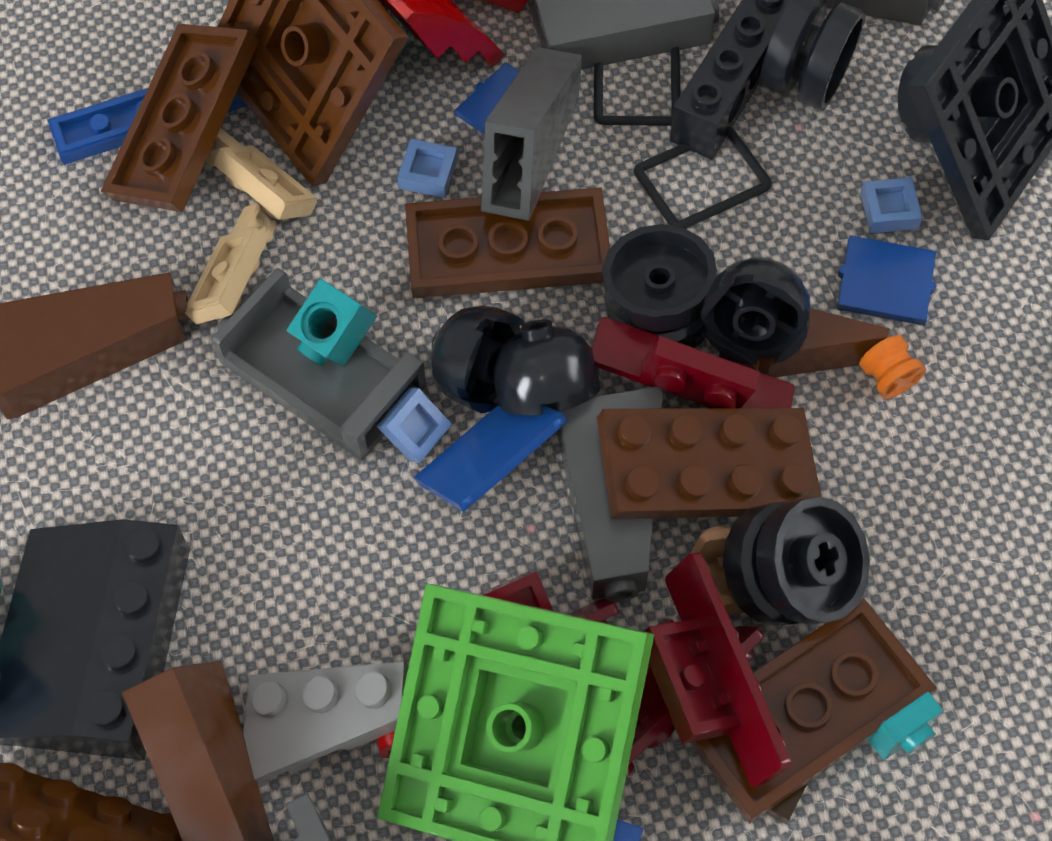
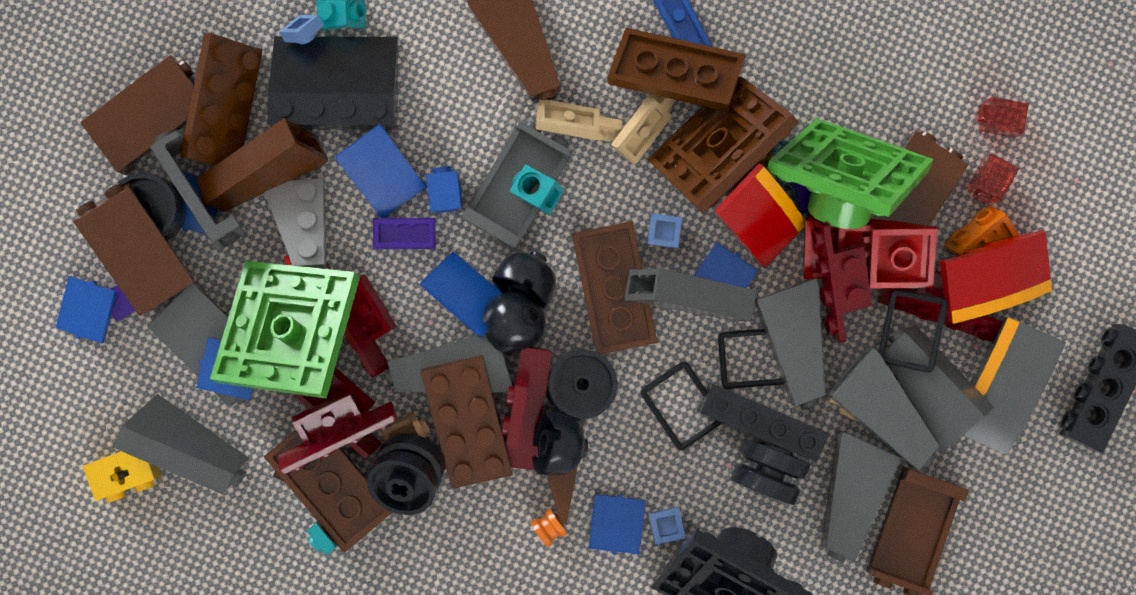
camera: 80 degrees right, 25 degrees up
medium blue plate [377,388,452,463] -> none
none -> blue piece [334,124,426,218]
none -> dark purple plate [373,218,436,250]
none -> blue brick [426,166,463,214]

